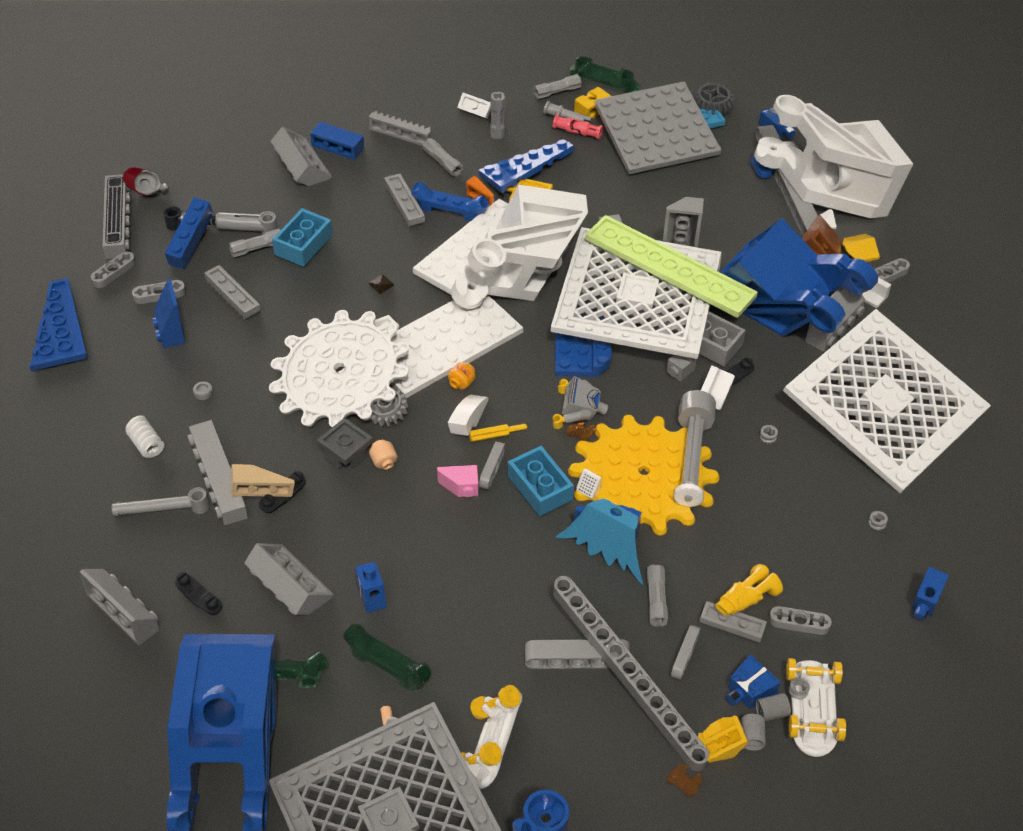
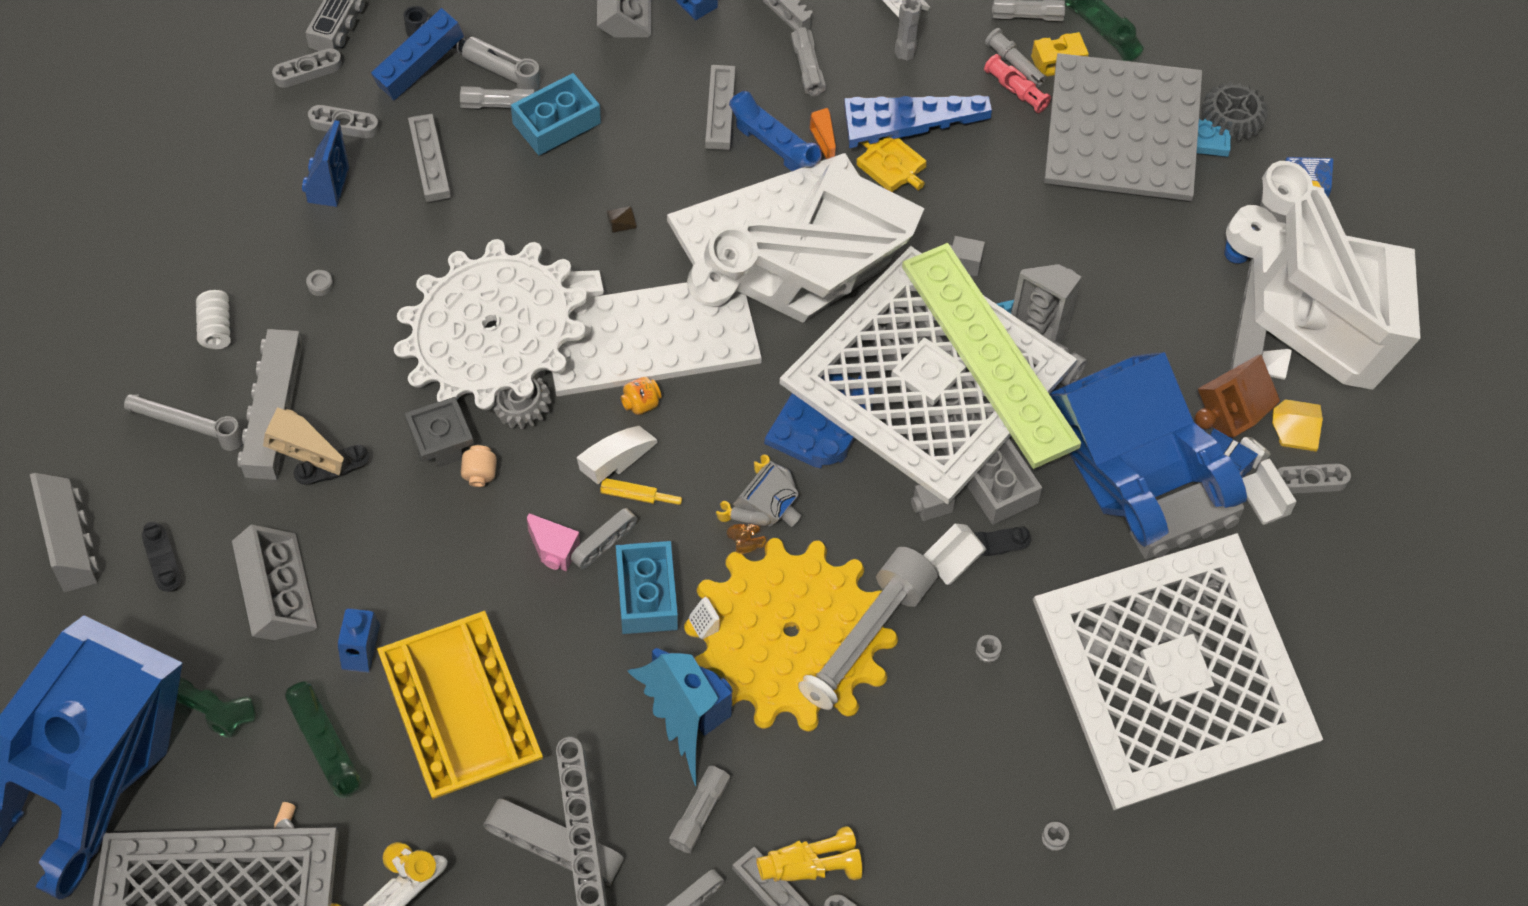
camera: 25 degrees right, 10 degrees up
blue wing [29,278,87,371] -> none
none -> yellow slope [377,611,543,799]

